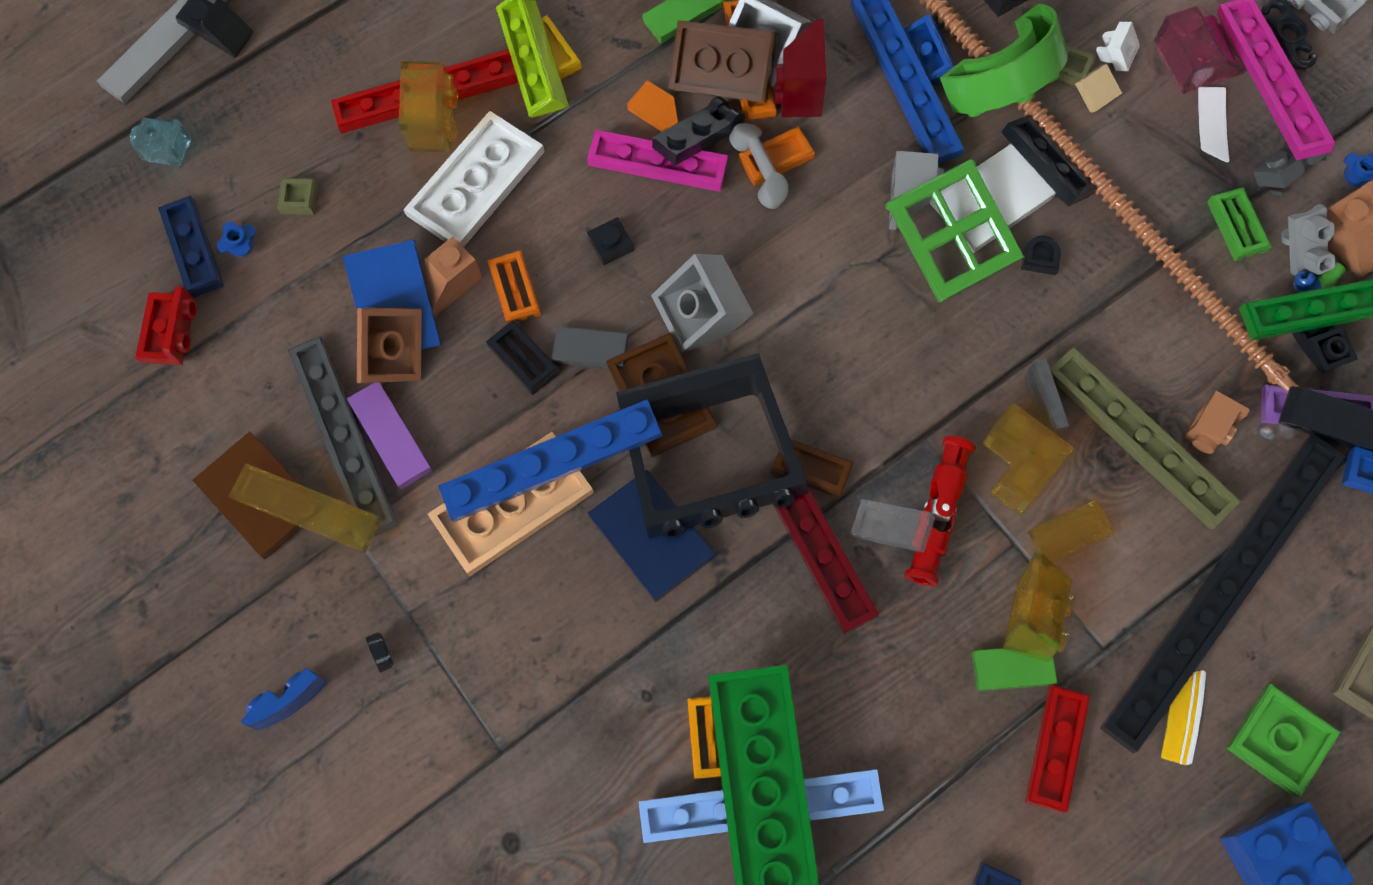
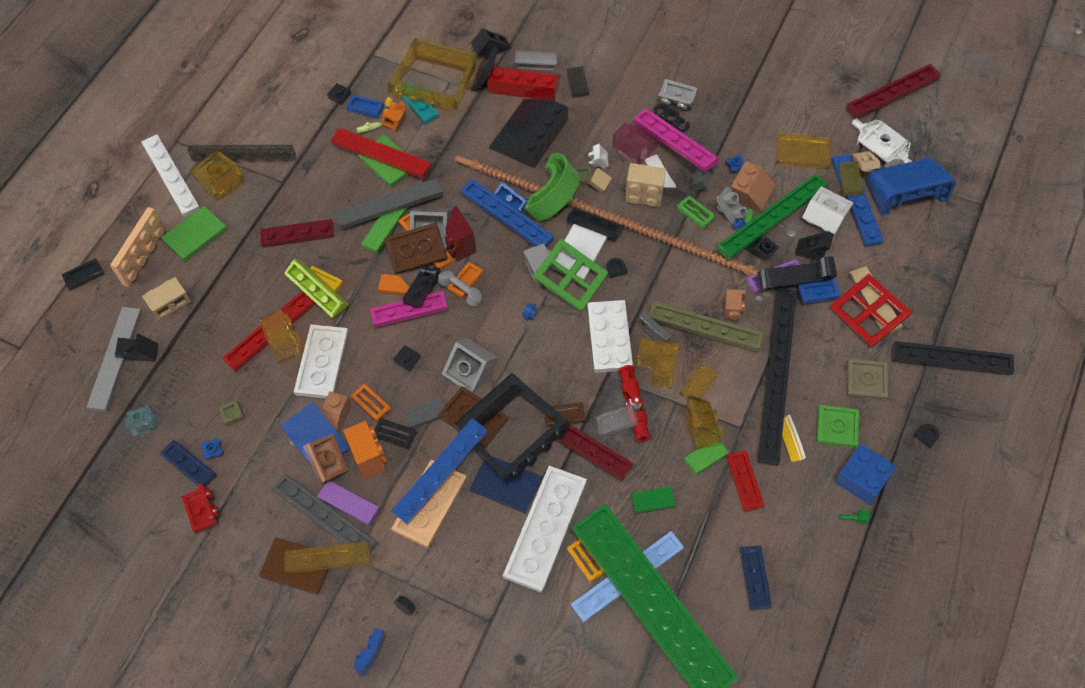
camera: 30 degrees left, 10 degrees down
none -> orange brick [343,421,387,480]
none -> white plate [503,466,587,593]
none -> blue plate [522,303,538,320]
none -> white plate [587,300,633,373]
none -> tan brick [625,163,666,207]
none -> green tile [631,486,676,515]

